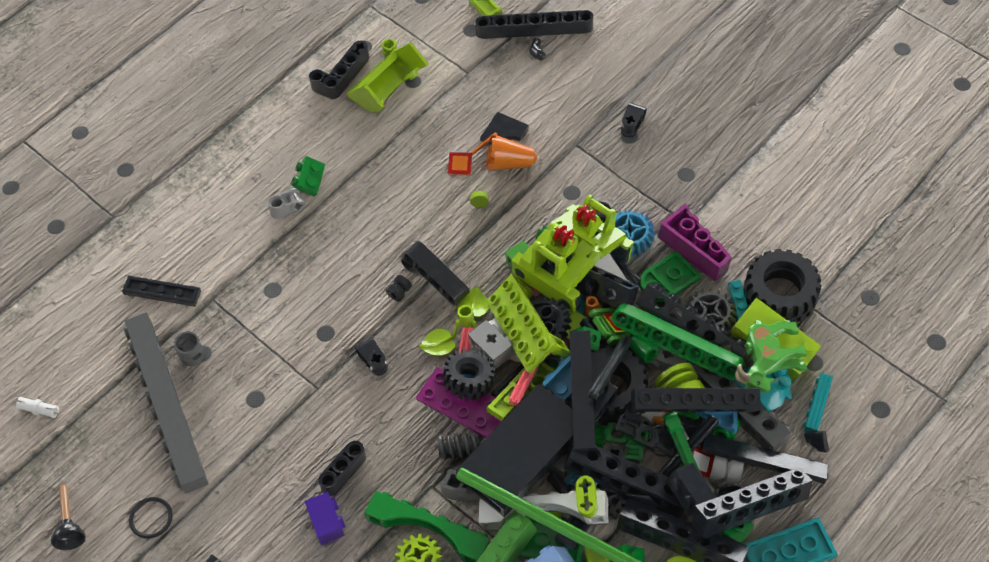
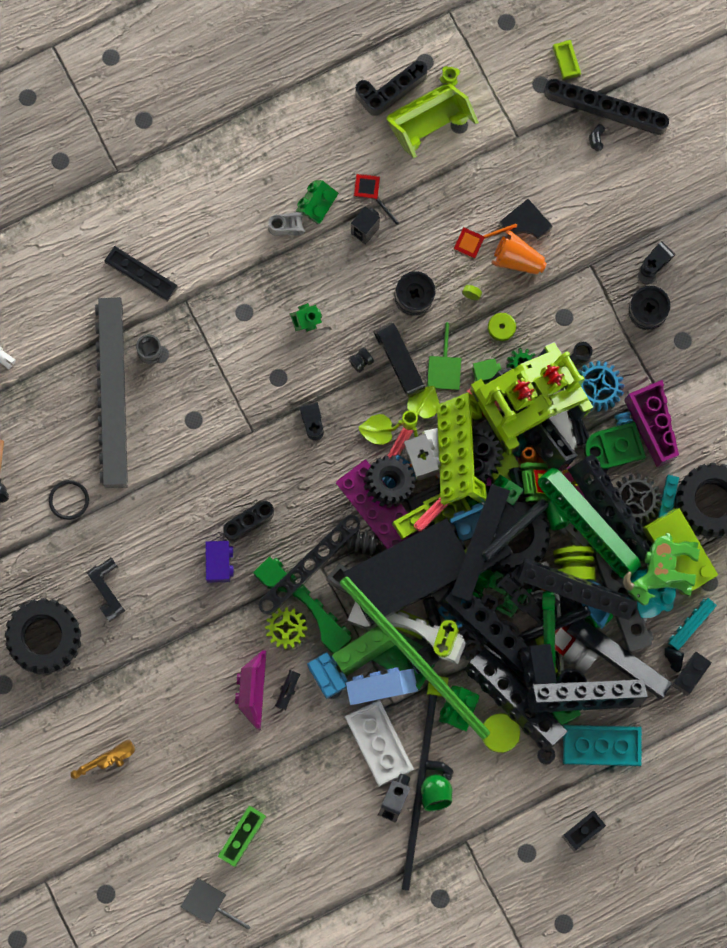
camera: 15 degrees right, 20 degrees up
none -> black beam [259,515,361,615]
none -> green brick [289,303,322,332]
none -> black brick [351,206,380,245]
none -> piece [354,174,399,225]
none -> black wheel [394,271,436,316]
none -> bright green piece [427,322,461,390]
none -> lime piece [488,313,516,341]
none -> dark azure bush [614,412,633,426]
none -> black wheel [628,286,670,330]
none -> black brick [672,652,712,696]

